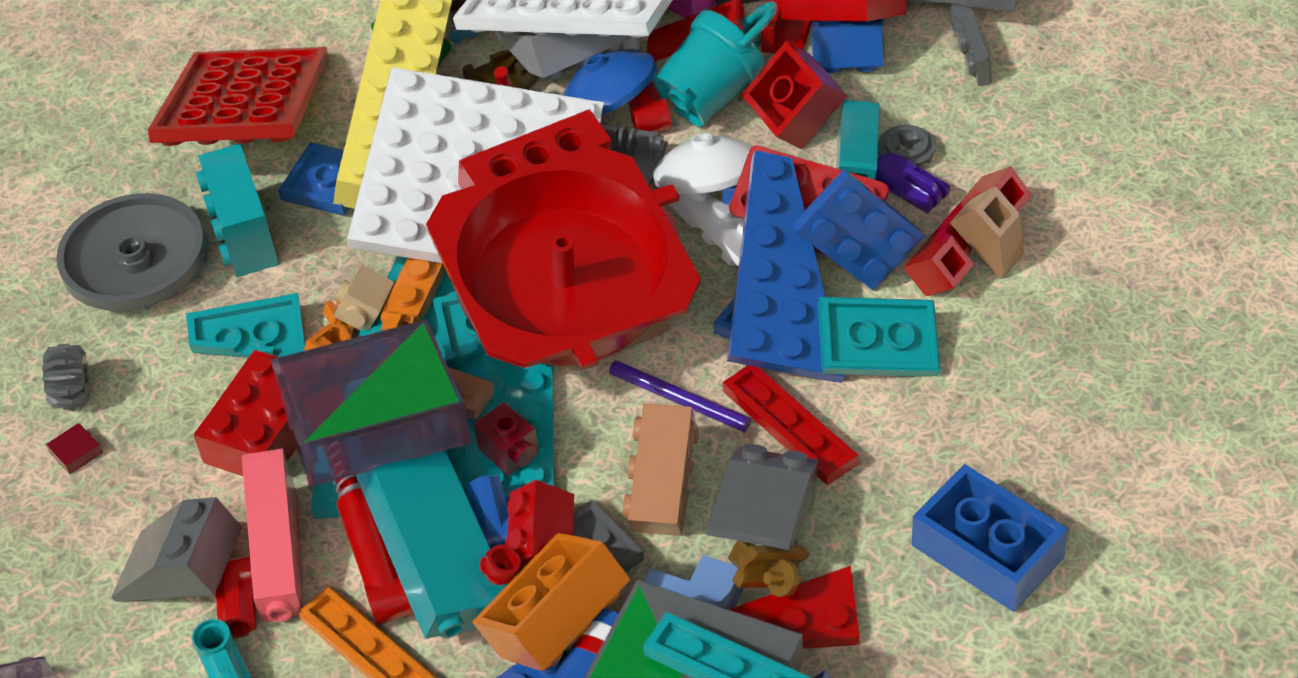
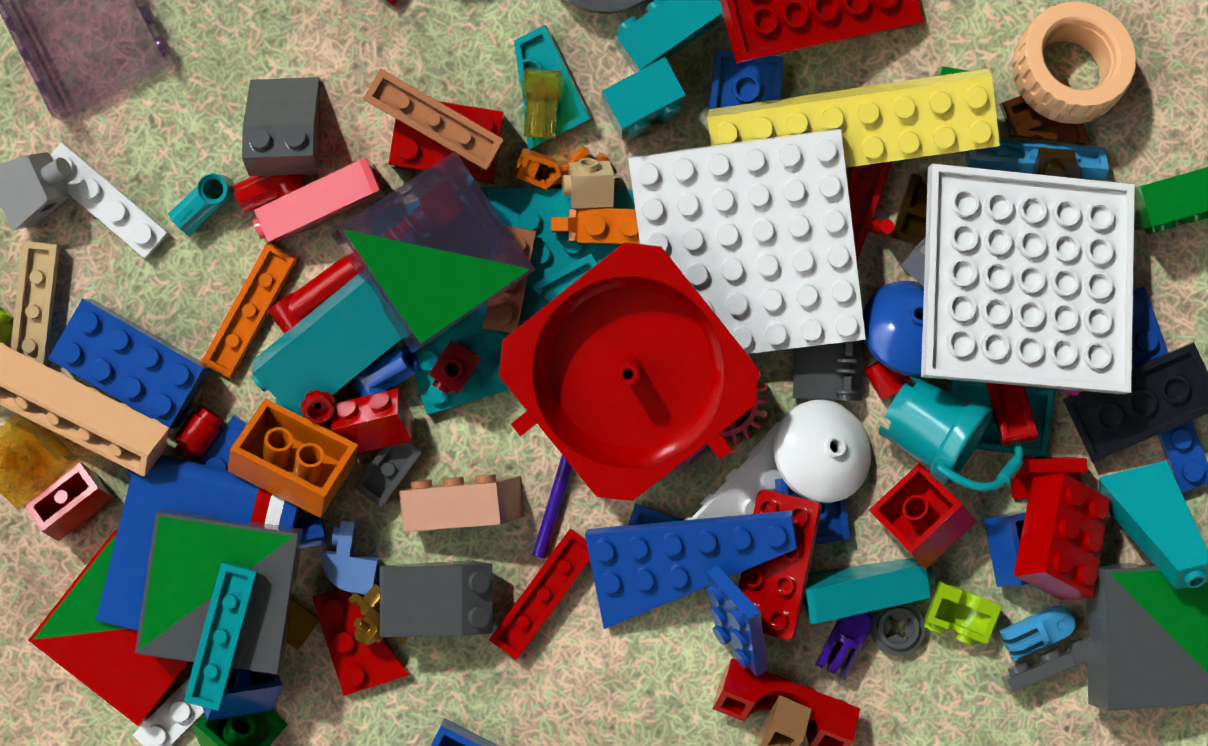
camera: 70 degrees right, 40 degrees up
red brick [458,109,612,189] -> none
teal tile [817,297,940,377] -> none
none -> nougat plate [363,68,504,171]
none -> clear yellow piece [522,68,563,139]
none -> teal brick [601,57,686,141]
none -> lime cylinder [924,581,1002,646]
none -> dark azure arm [999,605,1077,662]

